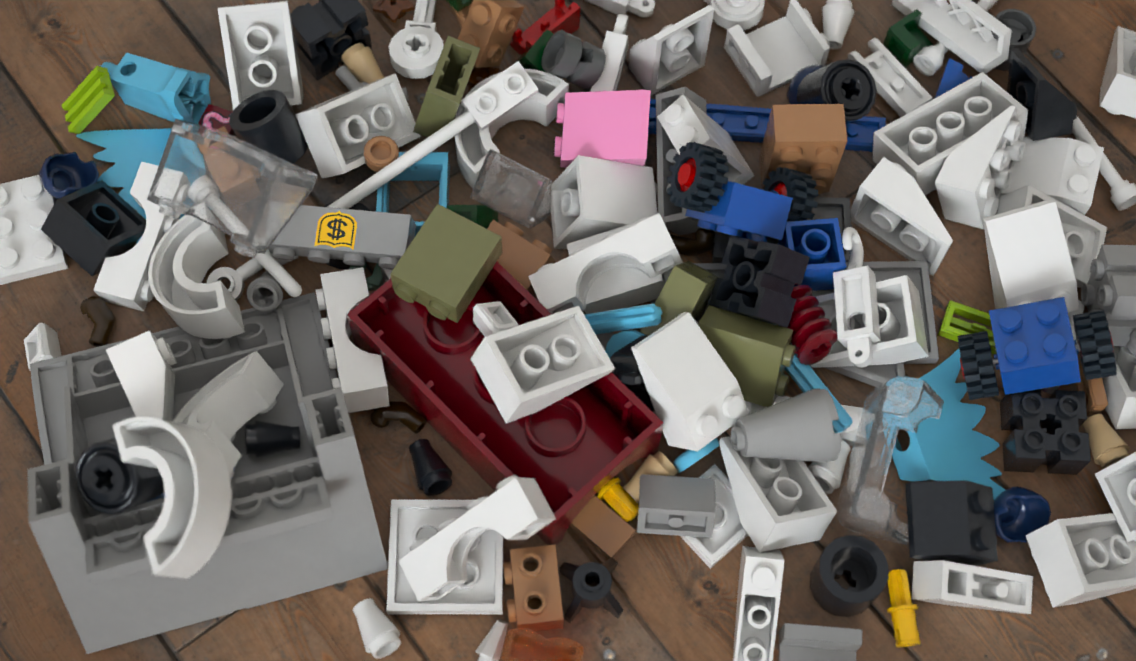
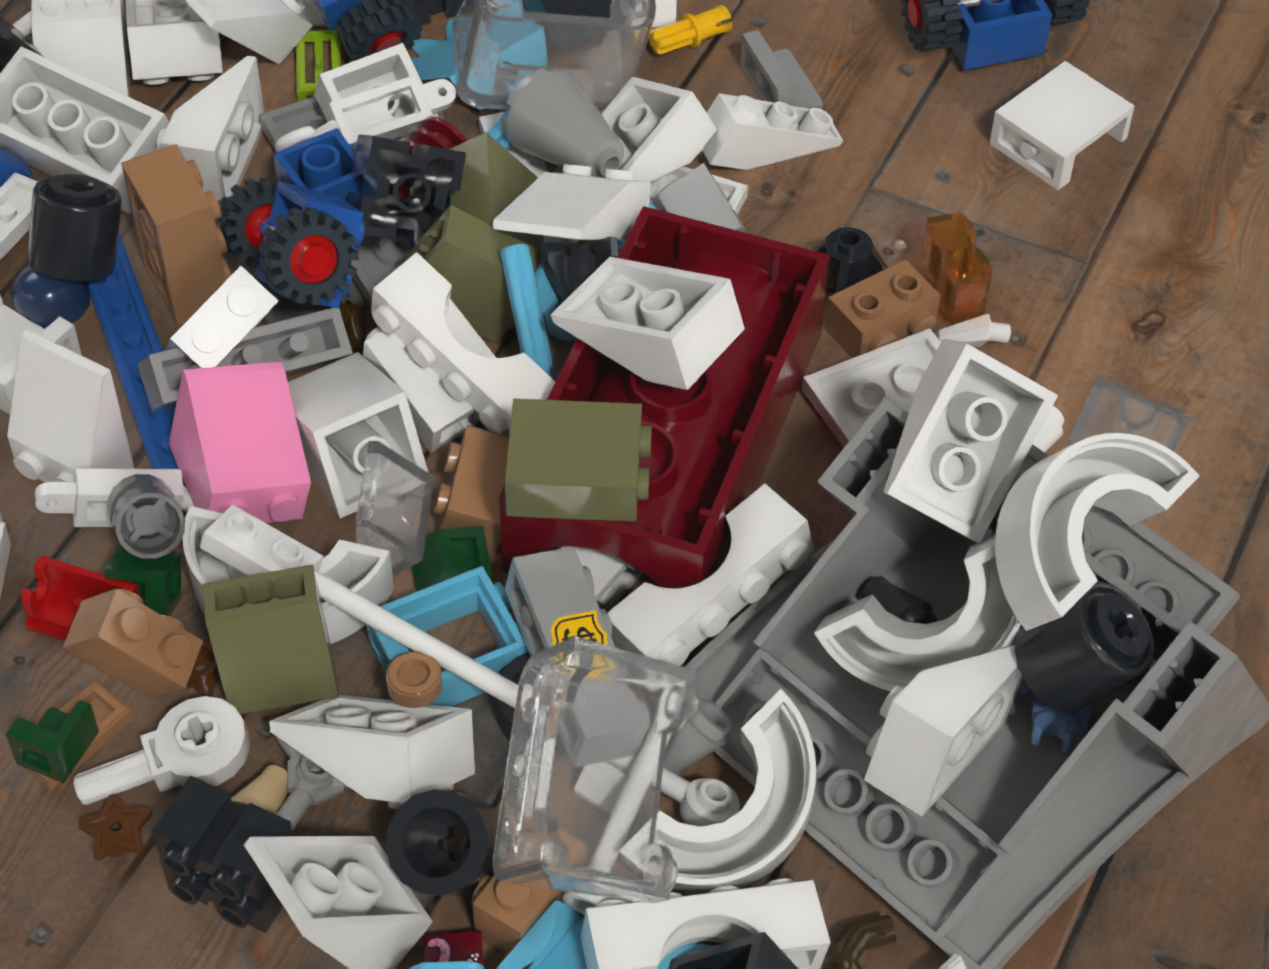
camera: 115 degrees left, 15 degrees down
white arch [398,475,556,601] -> none
black cone [409,439,452,496] -> none
white slope [473,301,519,337] -> none
black piece [810,535,889,617] -> none
white slope [935,106,1025,229] -> none
none -> white slope [884,339,1058,544]

